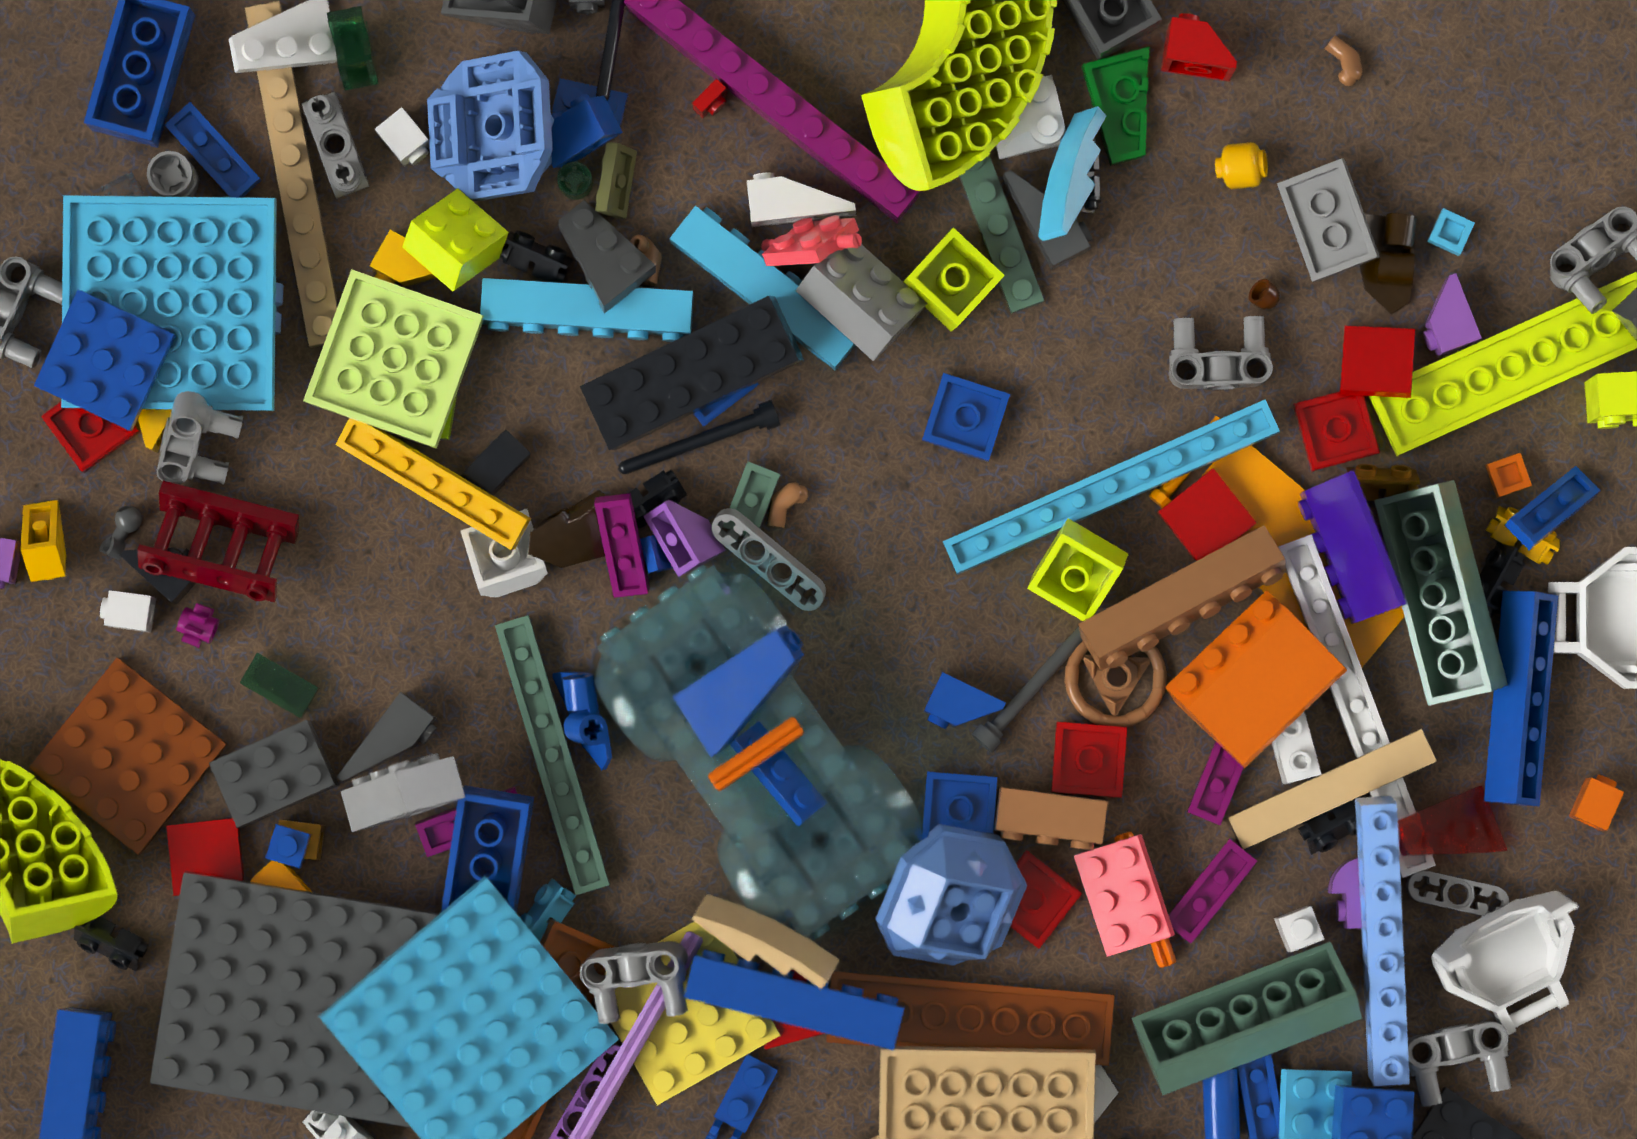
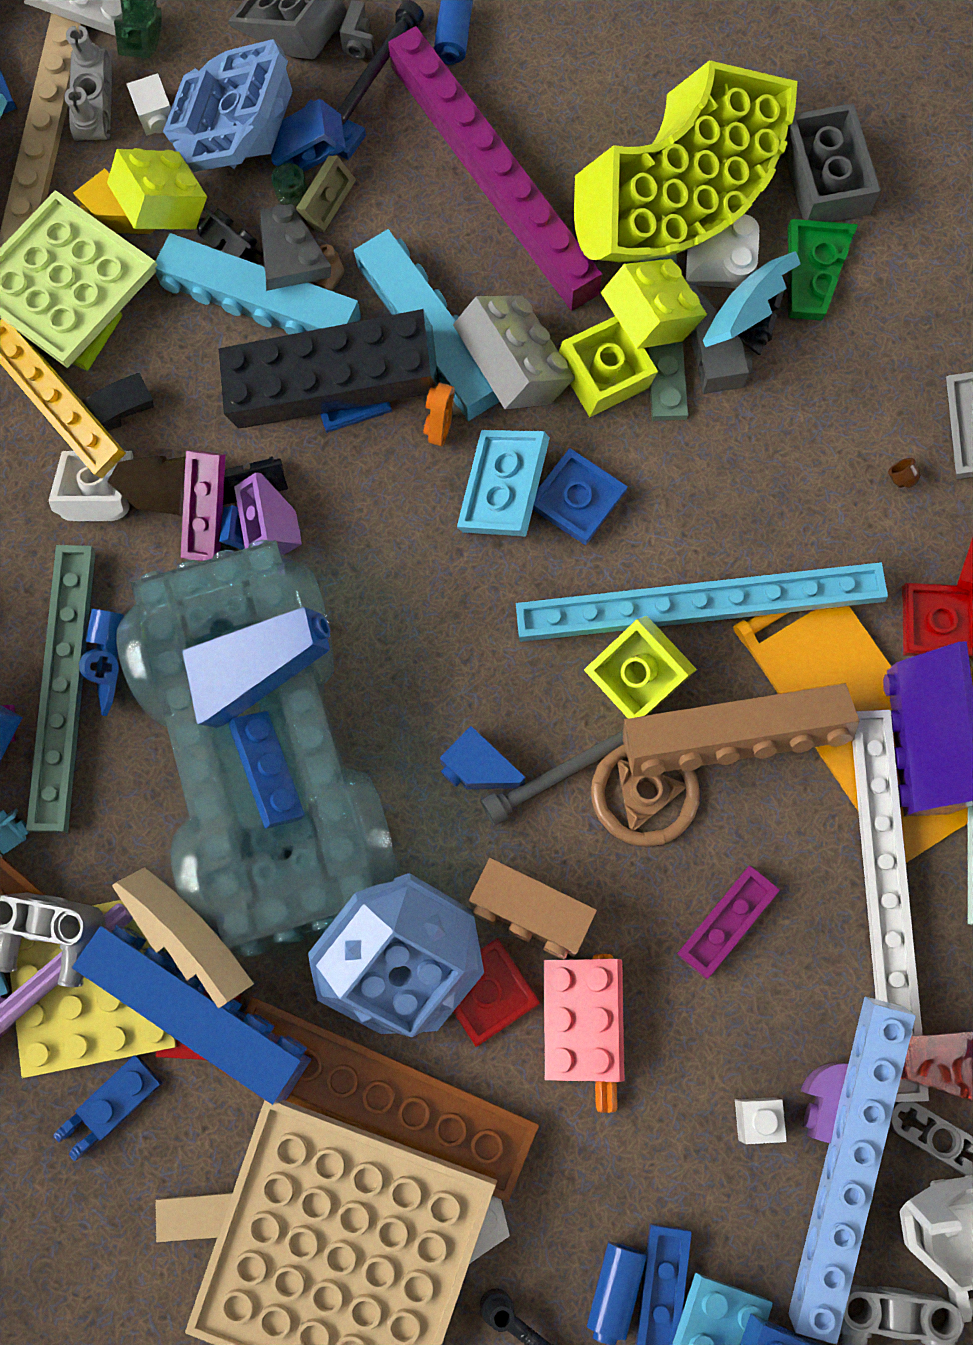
camera: 20 degrees right, 10 degrees down
black piece [618,399,781,475] -> none
red plate [692,78,727,118] -> none
orange axle [708,717,804,791] -> none
light grey beam [712,508,826,611] -> none
sand green plate [722,461,780,536] -> none
white slope [747,172,856,227] -> none
coral plate [761,216,862,266] -> none
medium nougat arm [767,482,808,529] -> none
blue plate [922,772,997,840] -> none
red plate [1051,722,1127,798] -> none
sand green brick [1132,941,1362,1095] -> none
red tile [1157,468,1256,561] -> none
red slope [1161,13,1237,82] -> none
orange slope [1165,590,1347,768] -> none
light grey piece [1168,316,1273,390] -> none
magenta plate [1168,839,1257,944] -> none
yellow head [1215,142,1268,189] -> none
tan tile [1228,728,1437,850] -> none
white brick [1272,712,1322,784] -> none
black hinge [1298,796,1362,855] -> none
none -> orange plate [423,382,455,447]
none -> medium azure plate [457,430,550,536]
none -> neon yellow brick [601,259,707,349]

